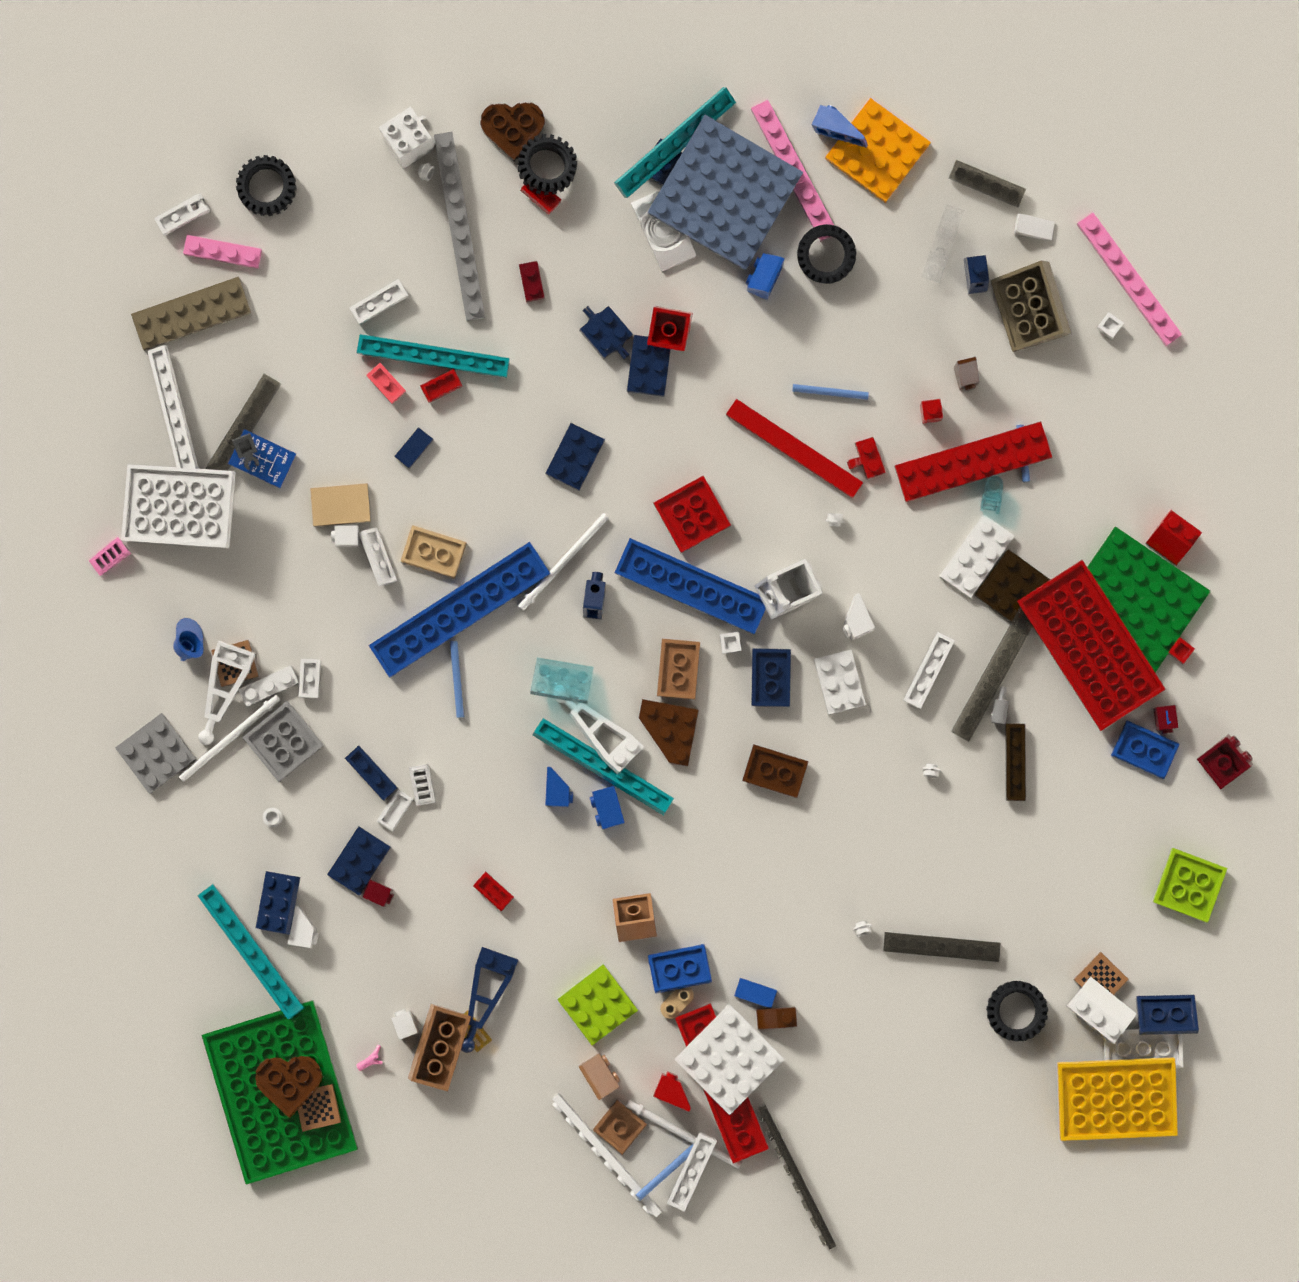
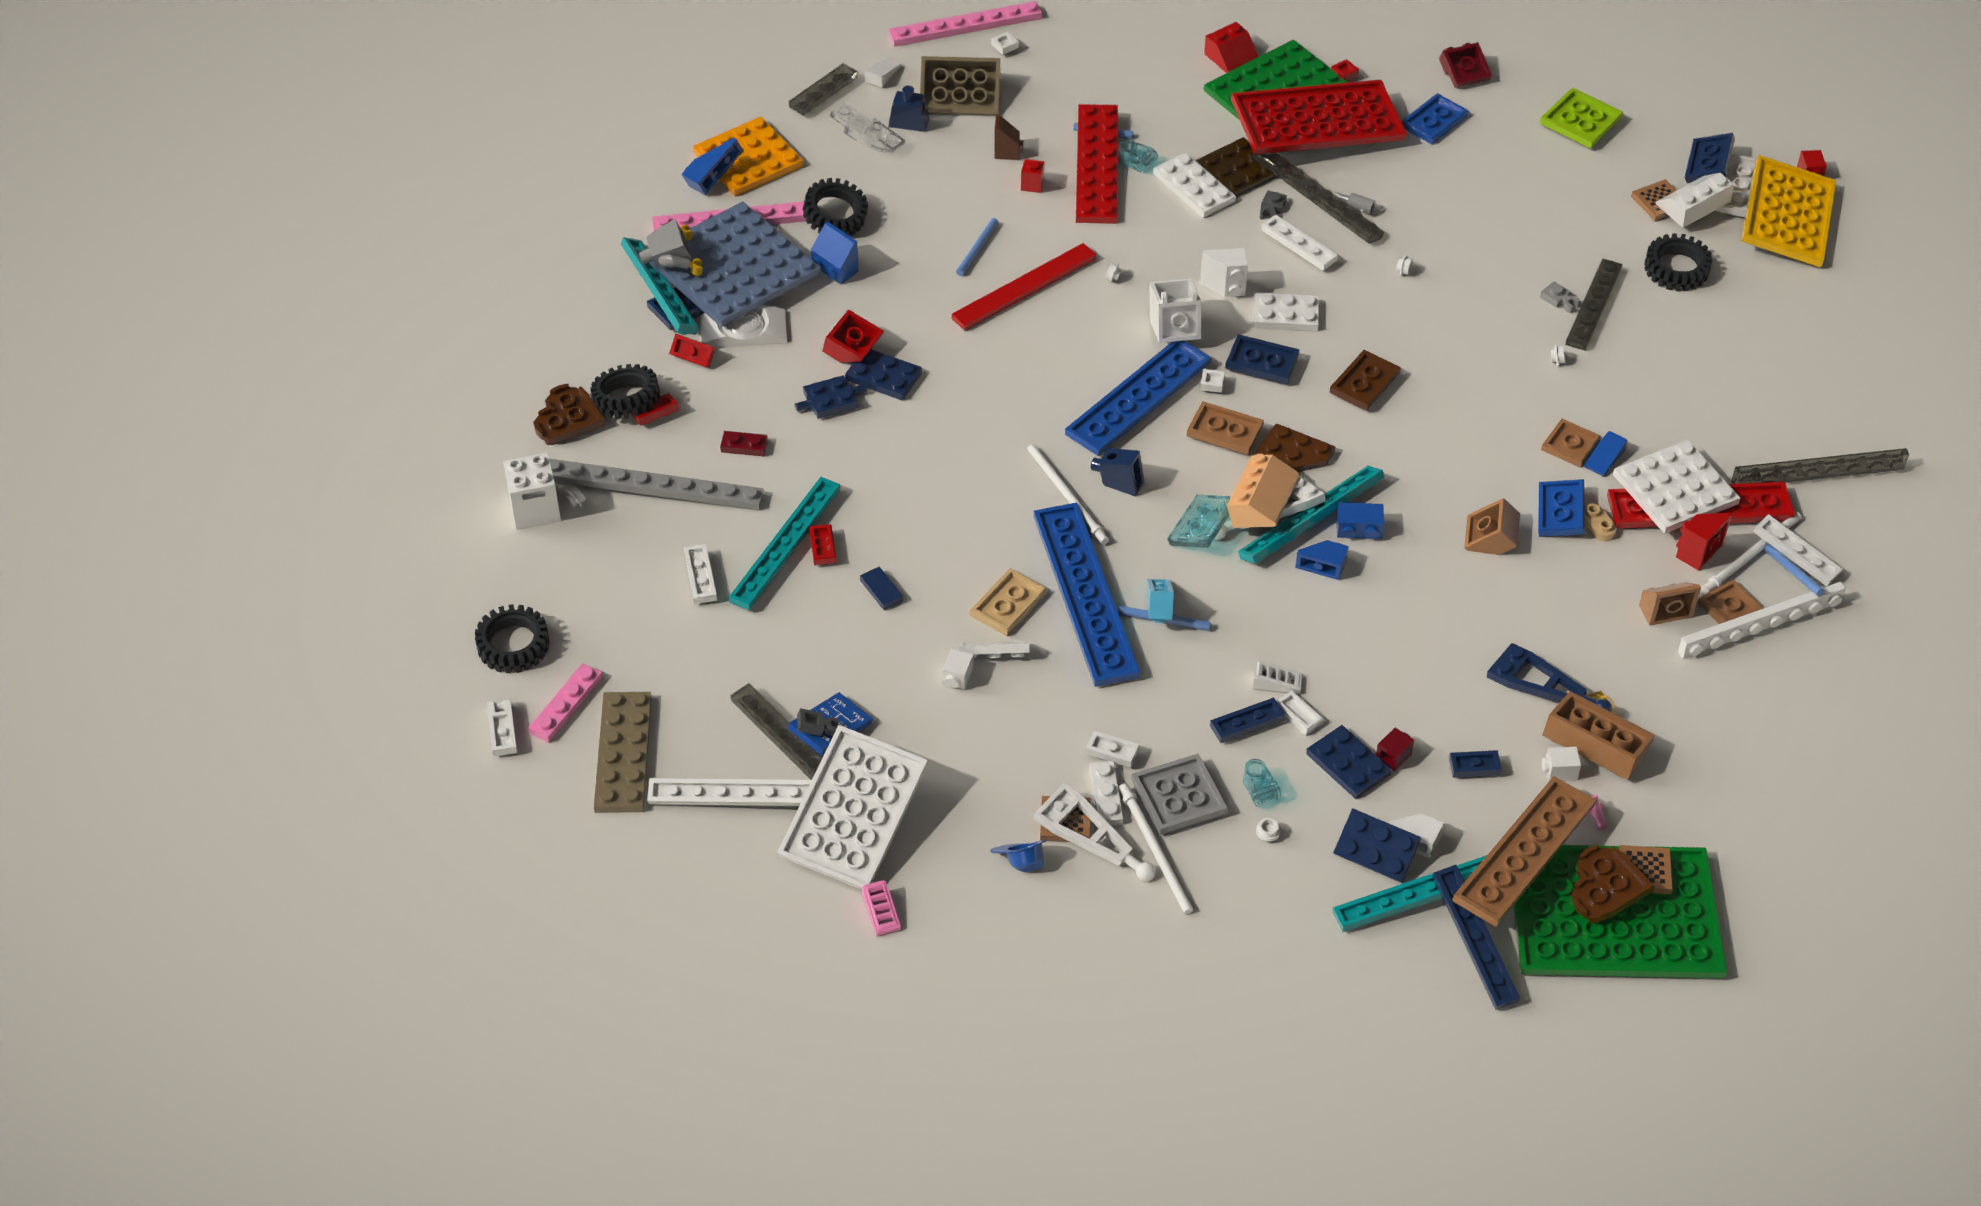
camera: 75 degrees left, 35 degrees down
light grey plate [115,713,196,794] -> none
tan tile [310,483,371,527] -> none
coral plate [366,363,406,404] -> none
red plate [473,871,514,912] -> none
dark blue plate [545,423,605,491] -> none
lime plate [557,964,638,1046] -> none
red plate [653,475,731,553] -> none
reddish brown slope [756,1007,797,1029] -> none
red plate [847,437,886,479] -> none
dark brown plate [1005,724,1026,801] -> none
dark red brick [1153,705,1178,734] -> none
none -> light grey torso [639,219,703,276]
none -> red plate [669,334,716,368]
none -> medium azure slope [1147,579,1174,623]
none -> light nougat slope [1227,454,1299,528]
none -> clear light blue piece [1243,759,1281,807]
none -> dark grey plate [1260,190,1287,219]
none -> dark blue plate [1432,864,1520,1010]
none -> dark blue plate [1449,750,1502,778]
none -> medium nougat plate [1452,776,1596,927]
none -> light grey plate [1540,281,1580,313]
none -> medium nougat tile [1541,418,1601,468]
none -> red brick [1797,150,1827,176]

